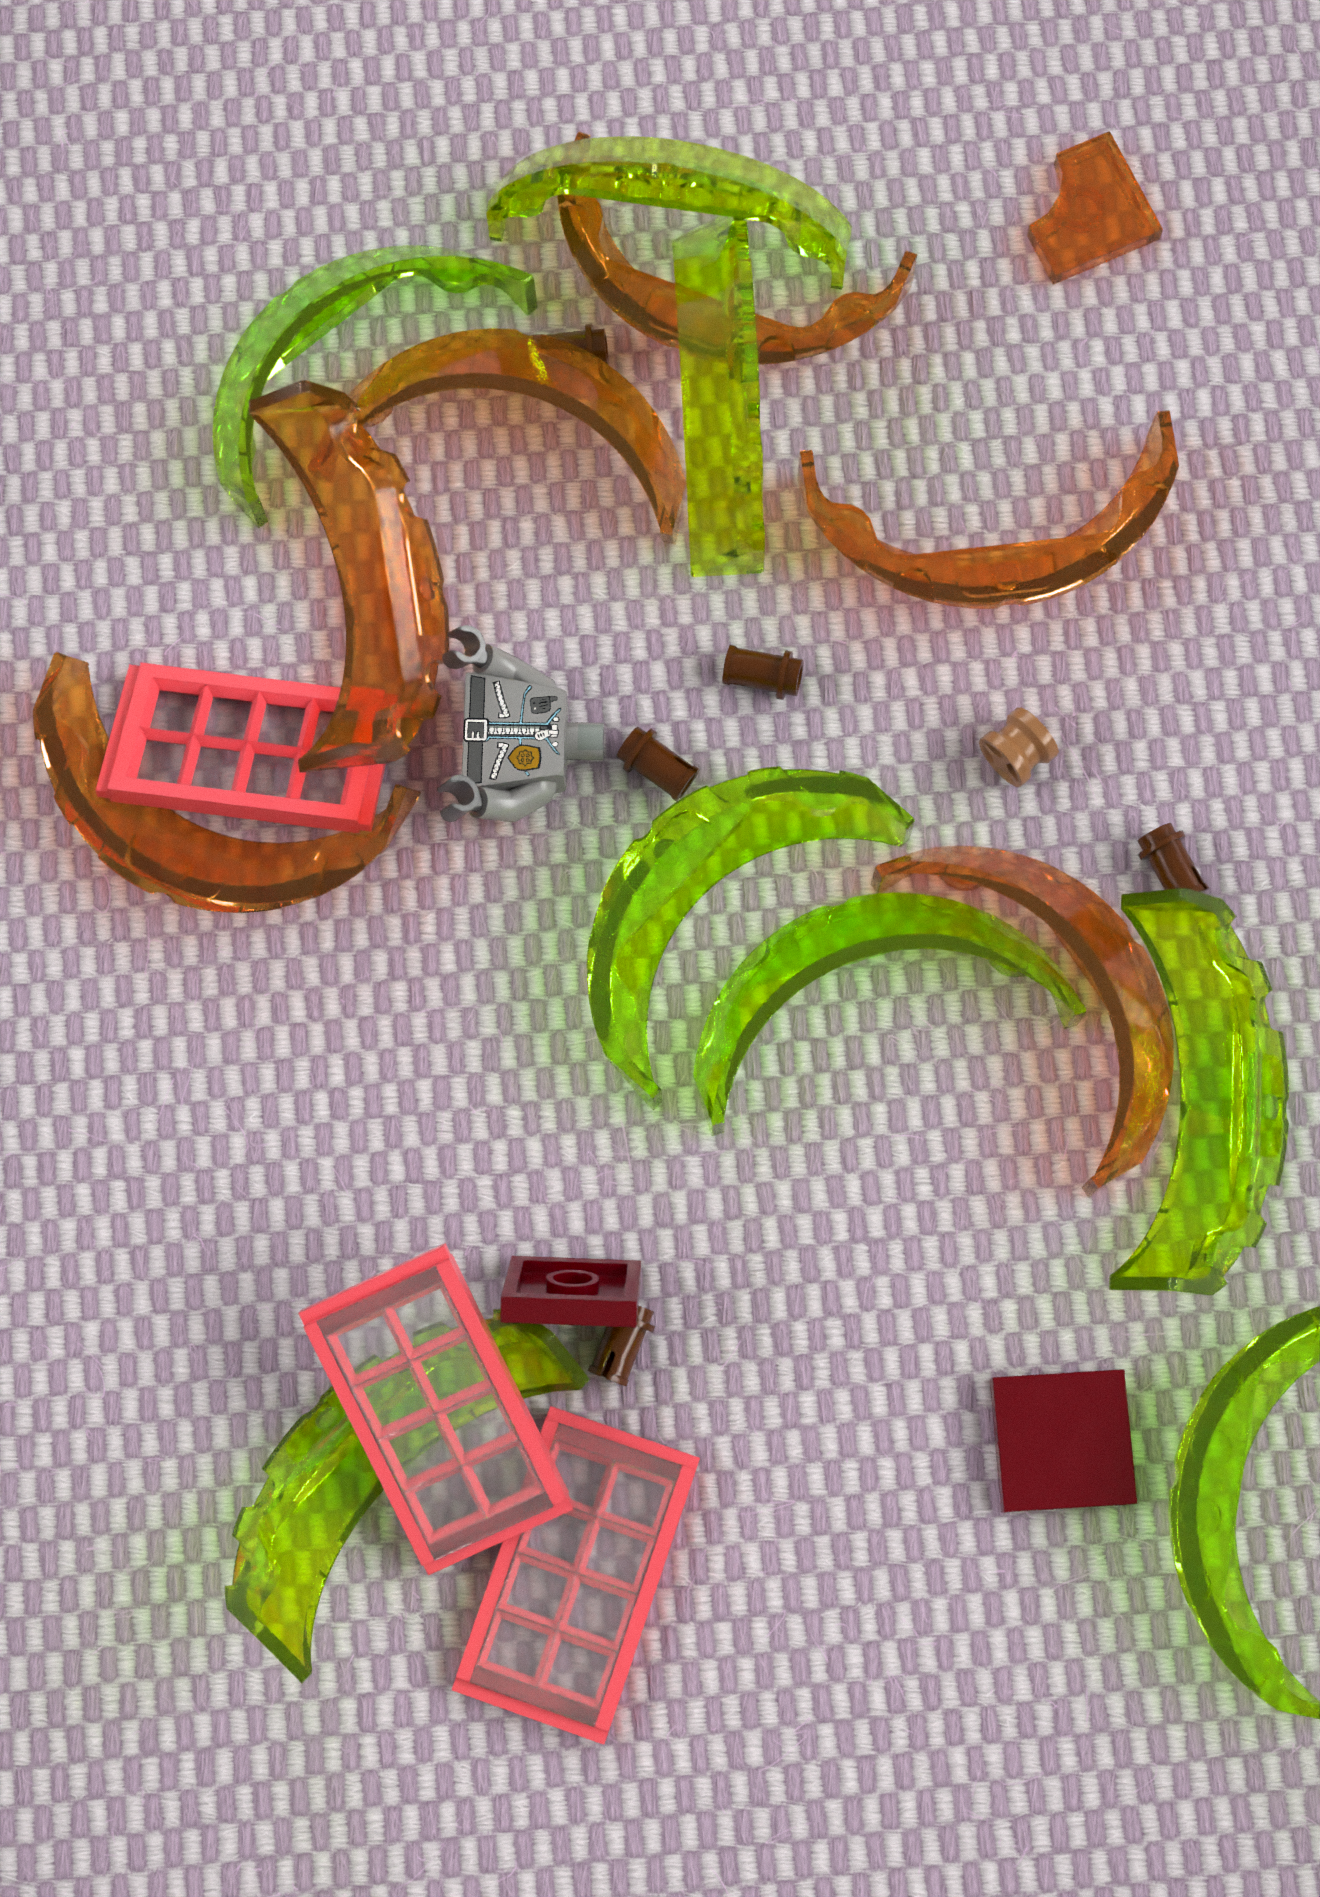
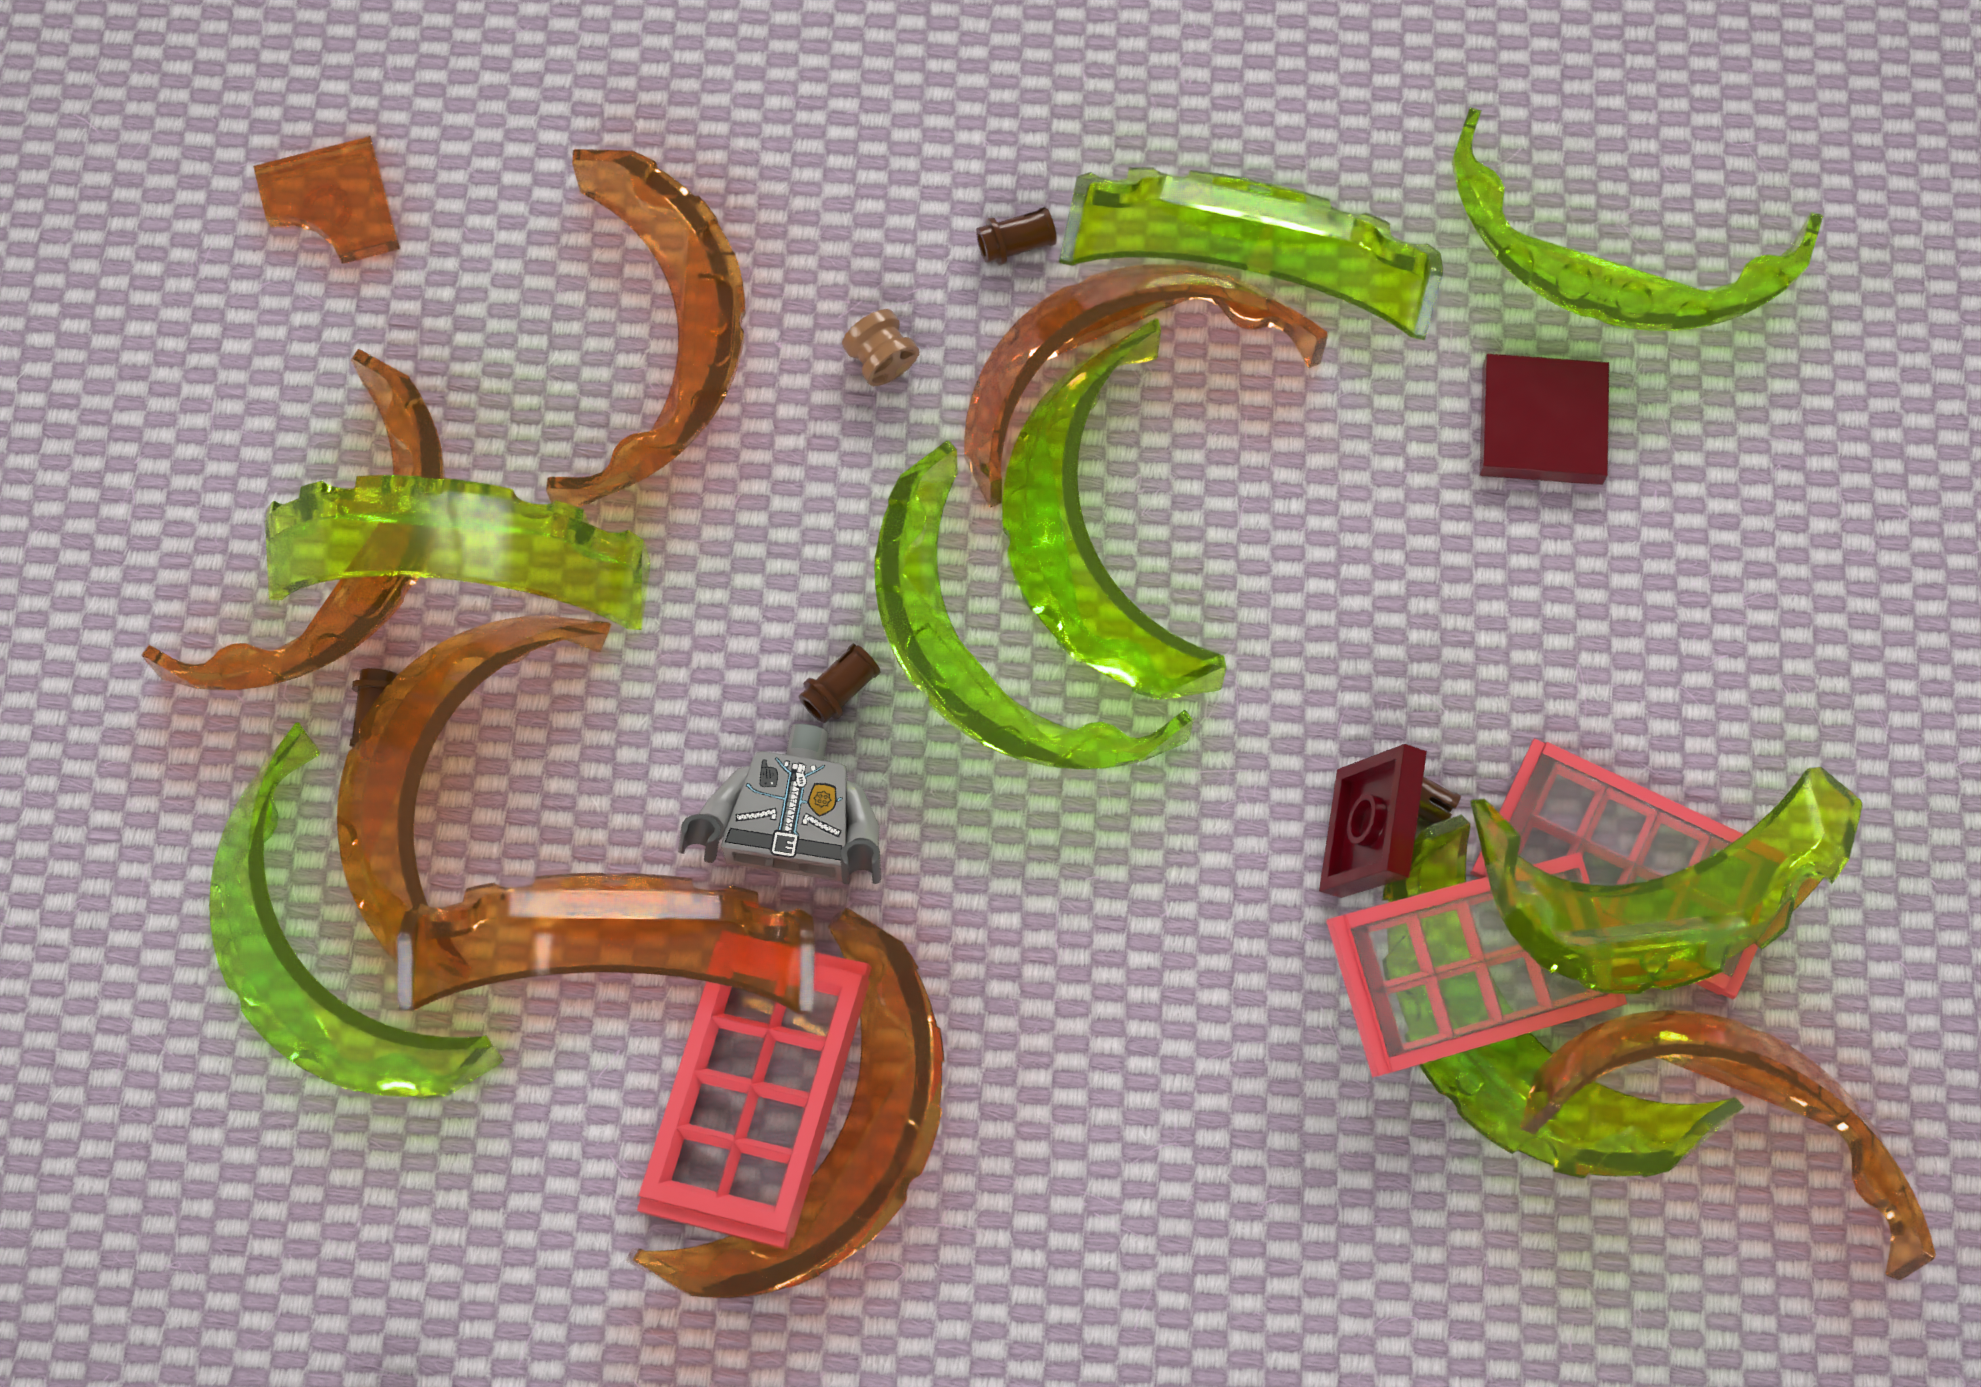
camera: 85 degrees left, 5 degrees down
clear neon green windscreen [486,136,852,290] -> none
reddish brown pin [722,645,804,700] -> none
none -> clear neon green windscreen [1470,767,1863,994]
none -> clear orange windscreen [1521,1010,1936,1281]

